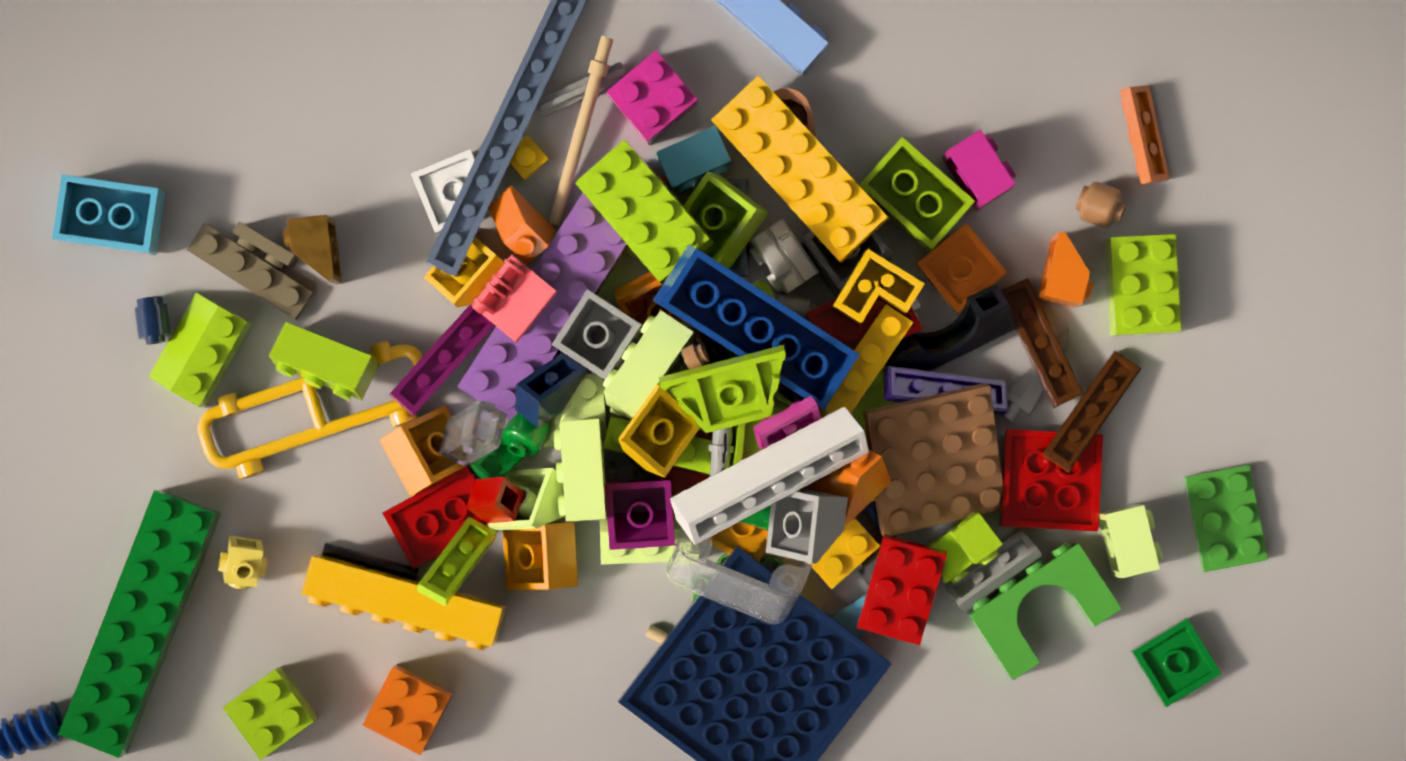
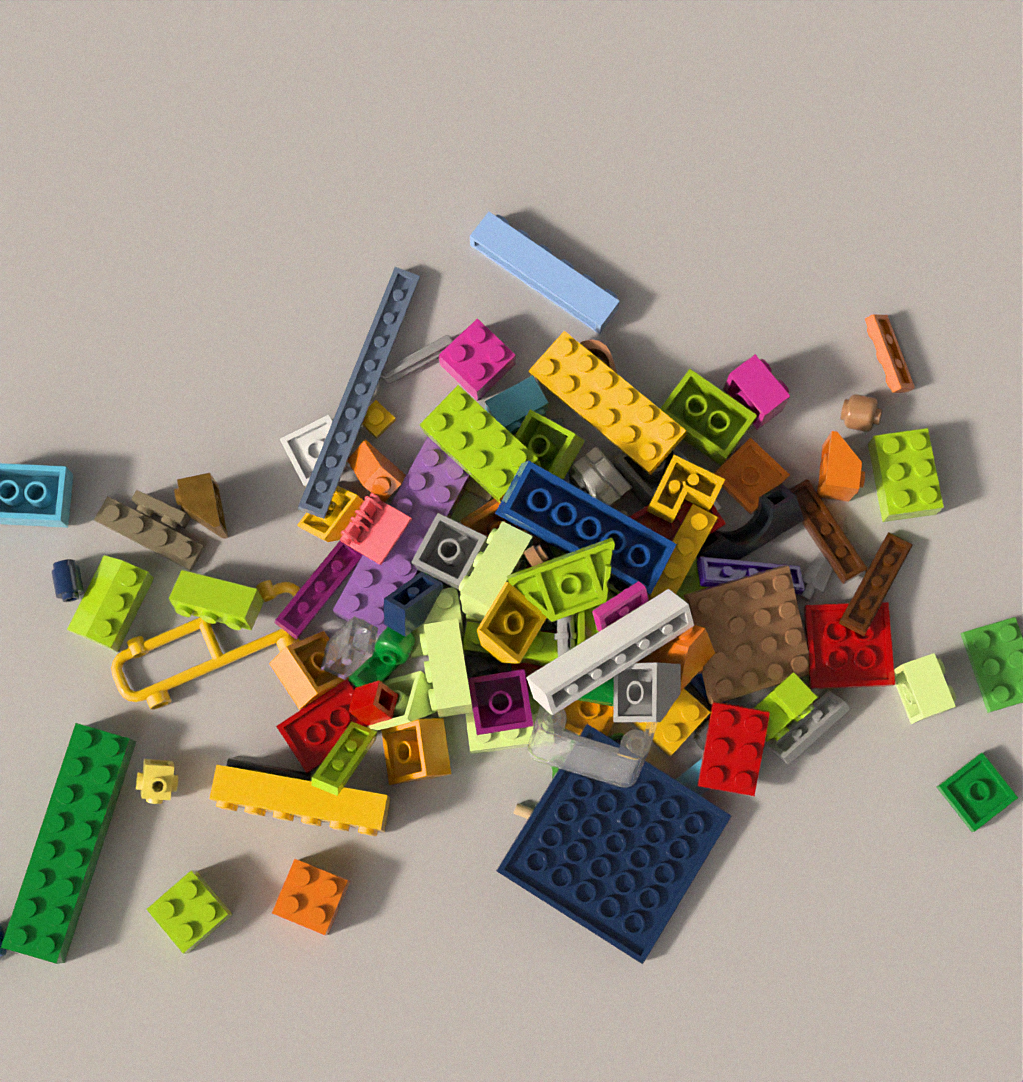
camera: 10 degrees left, 10 degrees down
tan bar [548,36,614,226] -> none
bright green arch [967,541,1122,680] -> none

